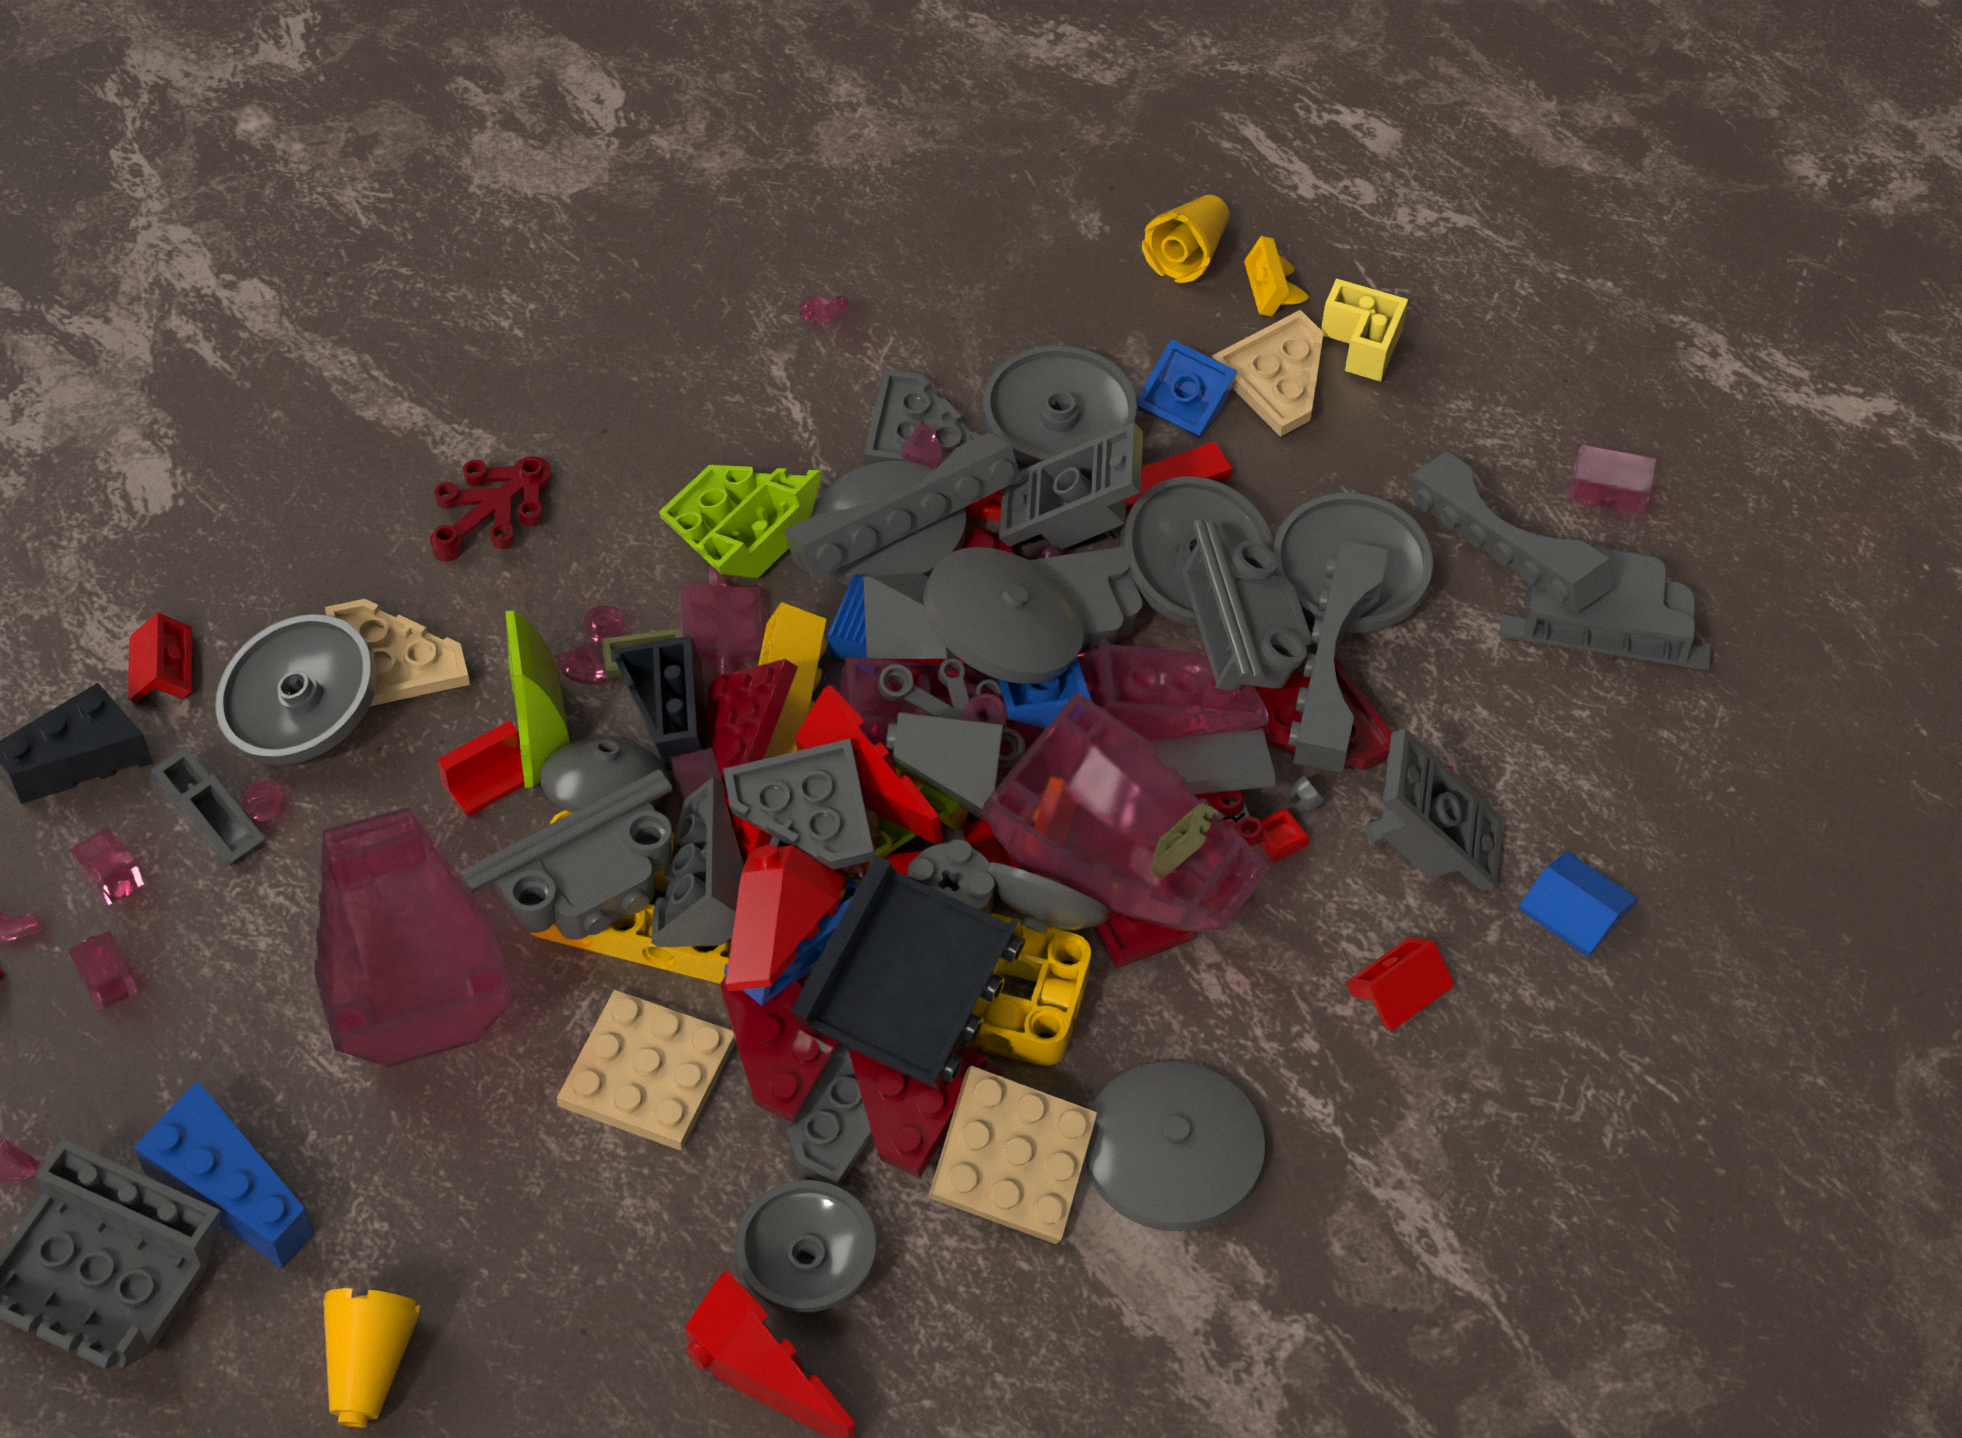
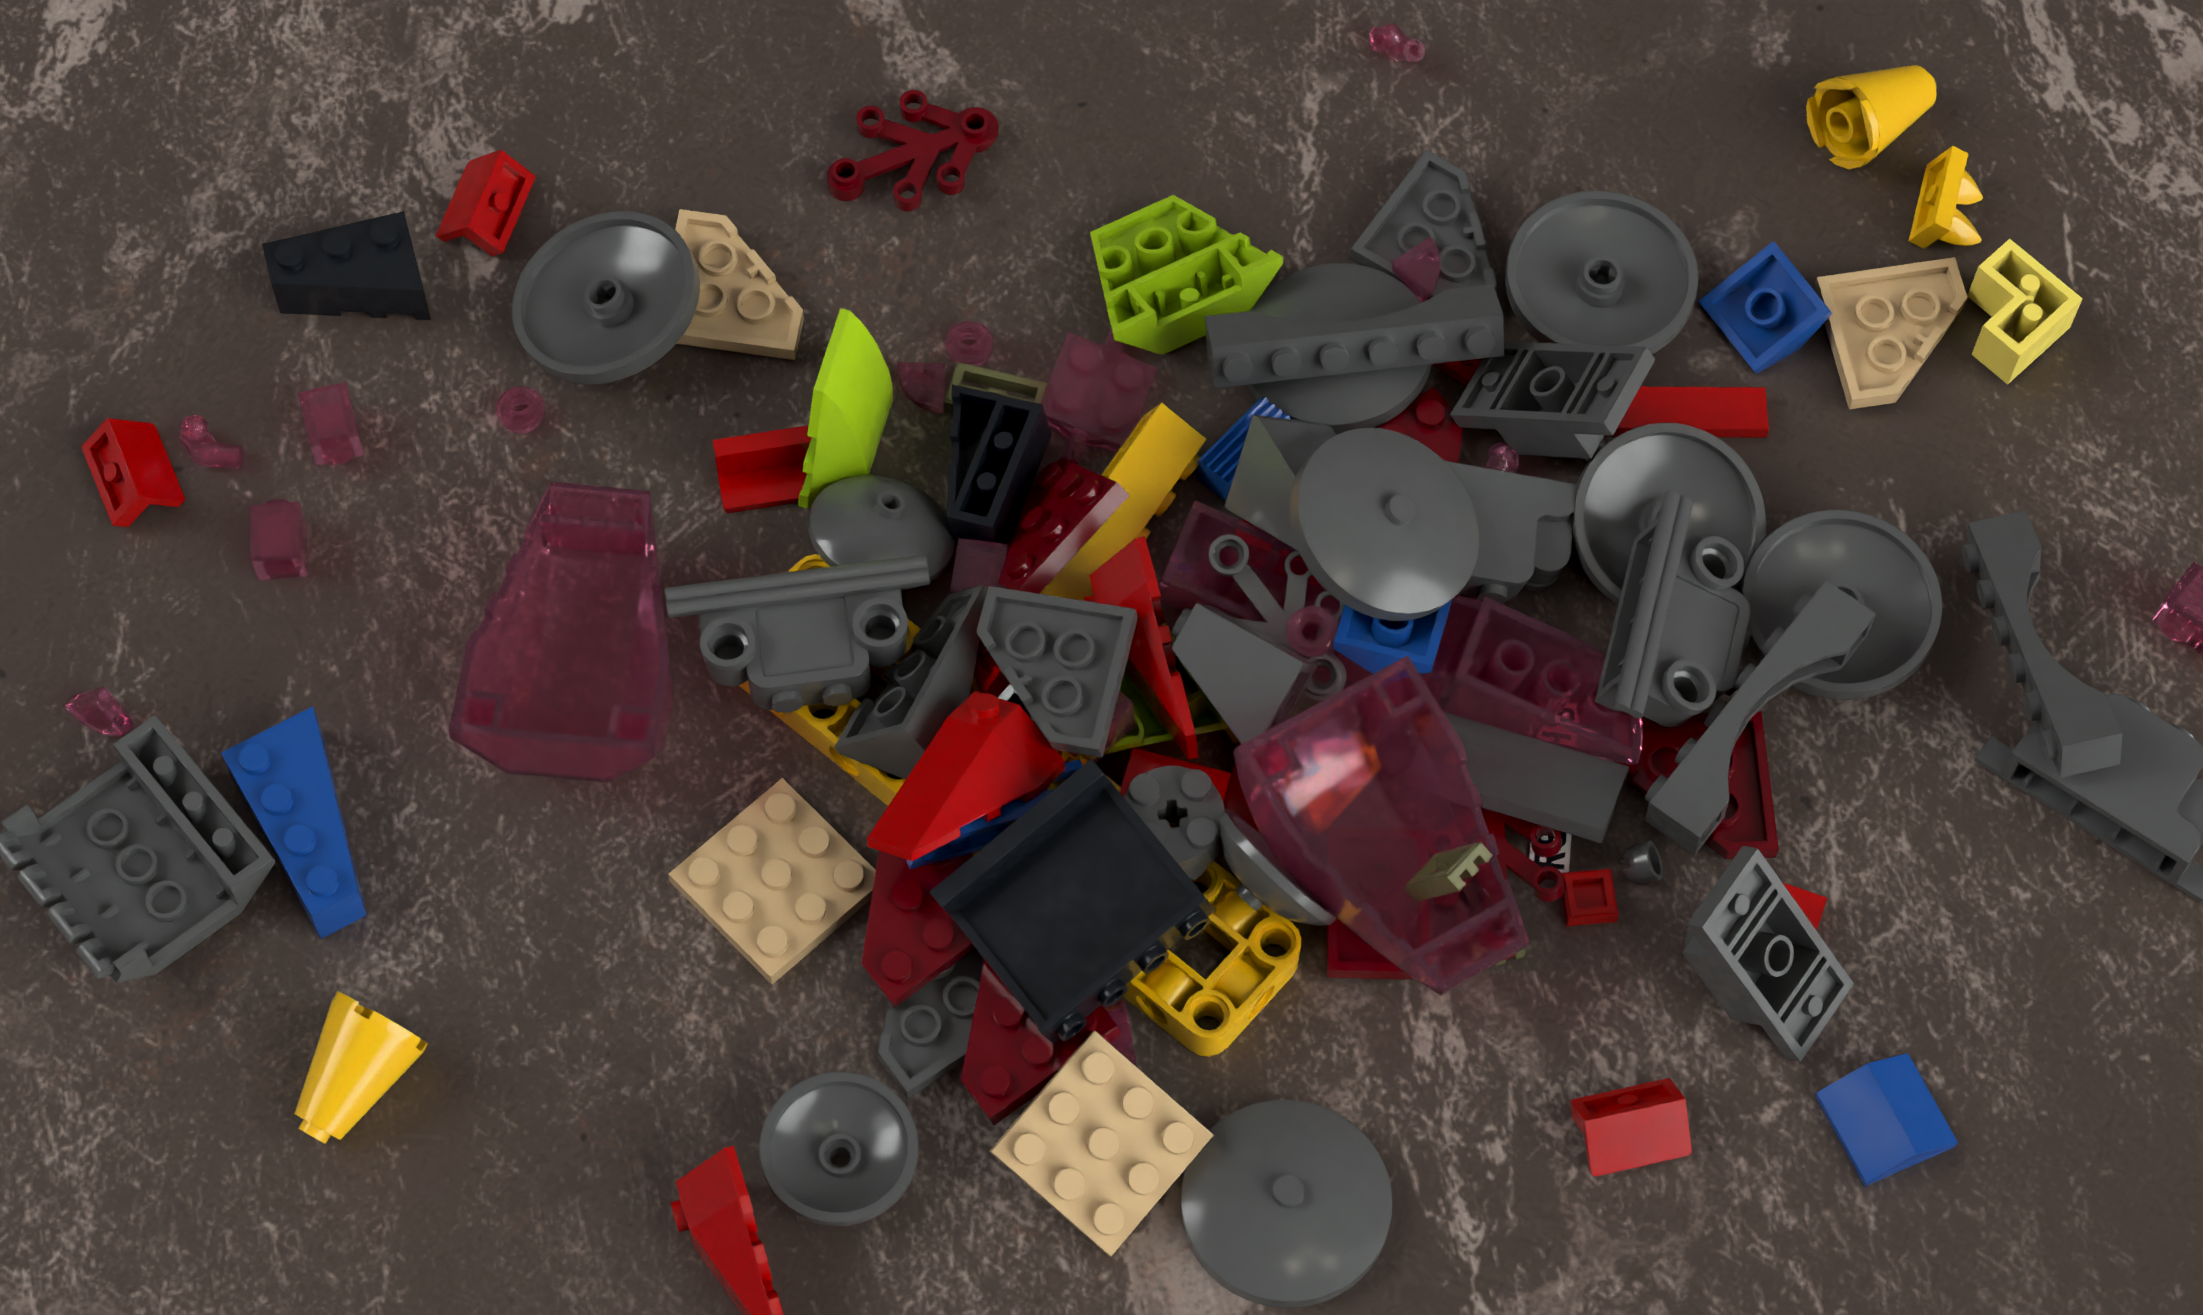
camera: 25 degrees right, 10 degrees up
dark grey slope [150,746,265,865] -> none

